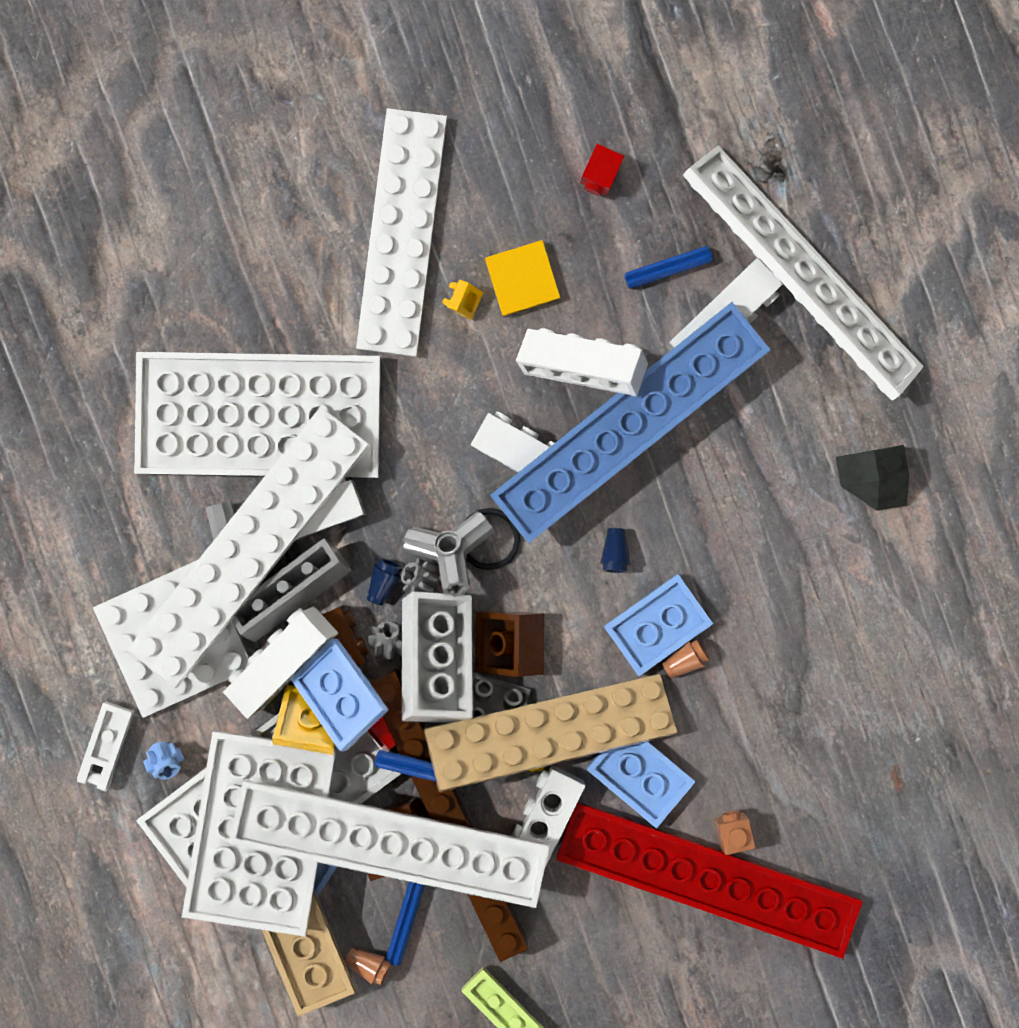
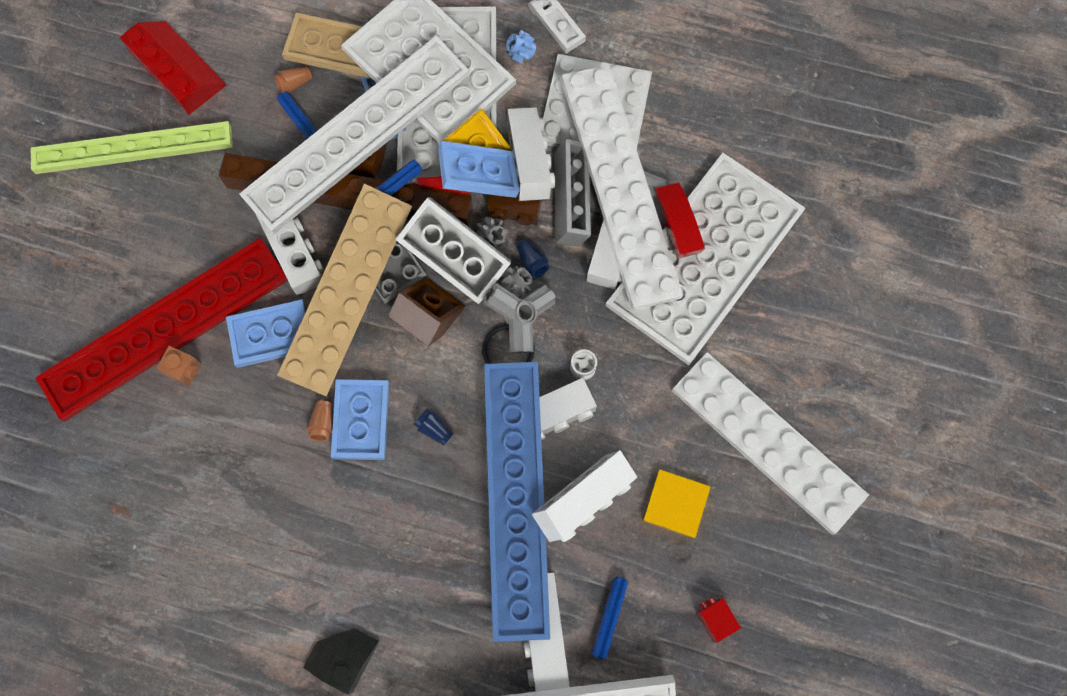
camera: 125 degrees right, 15 degrees down
yellow tile [442,279,483,320] -> none
none -> white wheel [570,349,597,381]
none -> red slope [654,182,705,259]

